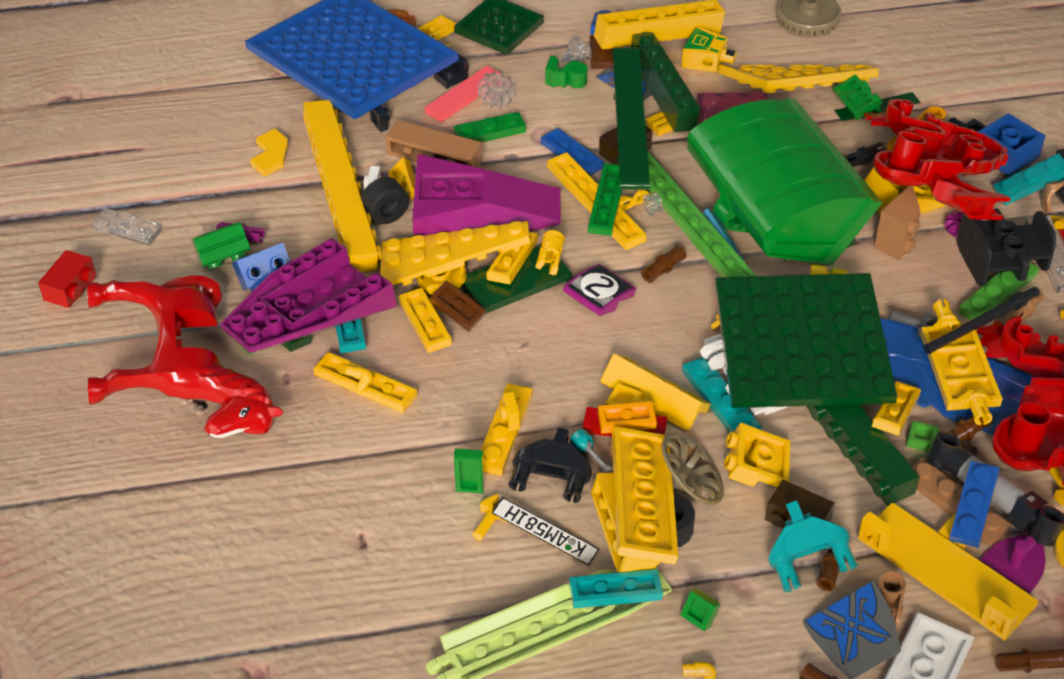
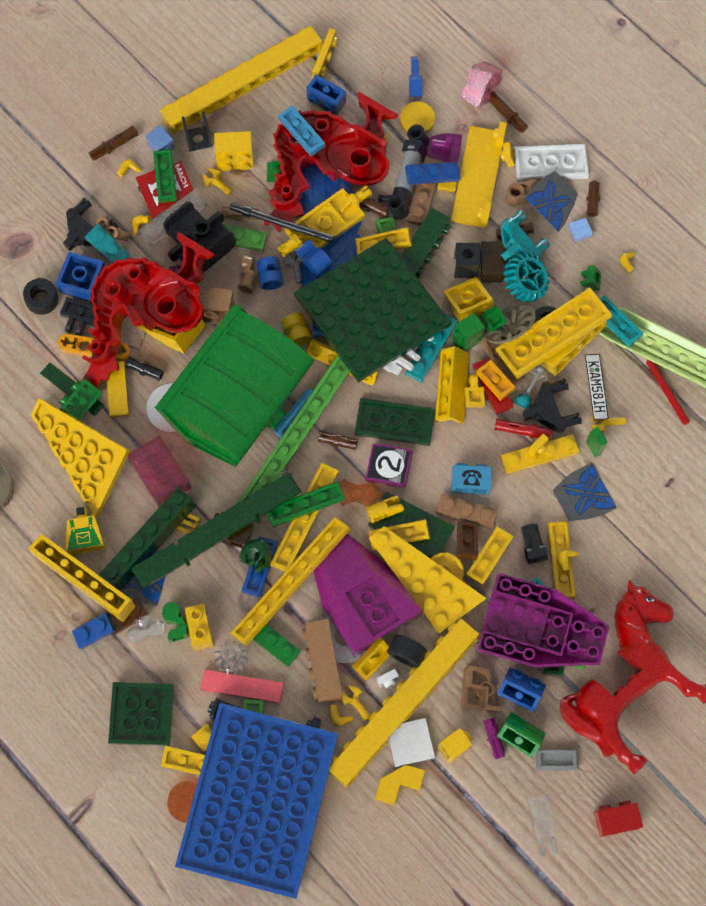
camera: 125 degrees left, 25 degrees up
none -> black tyre [23,278,59,315]
none -> yellow tile [107,361,129,418]
none -> yellow brick [184,604,214,651]
none -> yellow tile [231,517,350,646]
none -> medium nougat connector [237,255,258,293]
none -> dark green piece [239,539,271,573]
none -> bright green tile [243,699,264,714]
none -> blue wheel [256,256,284,290]
none -> blue pin [294,239,332,279]
none -> yellow animal [329,704,354,727]
none -> clear orange tile [339,478,384,507]
none -> yellow bar [342,686,371,721]
none -> dark green tile [355,398,435,446]
none -> white tile [389,718,435,768]
none -> medium nougat plate [436,494,497,529]
none -> yellow brick [438,728,472,764]
none -> dark azure brick [451,463,491,495]
none -> green brick [452,313,485,351]
none -> black piece [454,243,480,278]
none -> medium nougat slope [461,666,503,712]
none -> green tile [481,305,507,332]
none -> red pin [494,418,553,441]
none -> yellow plate [501,142,515,167]
none -> teal gear [503,252,551,303]
none -> black piece [521,523,548,564]
none -> light grey tile [535,749,578,771]
none -> sticker [553,463,617,521]
none -> light blue tile [568,218,593,242]
none -> red bar [646,360,690,425]

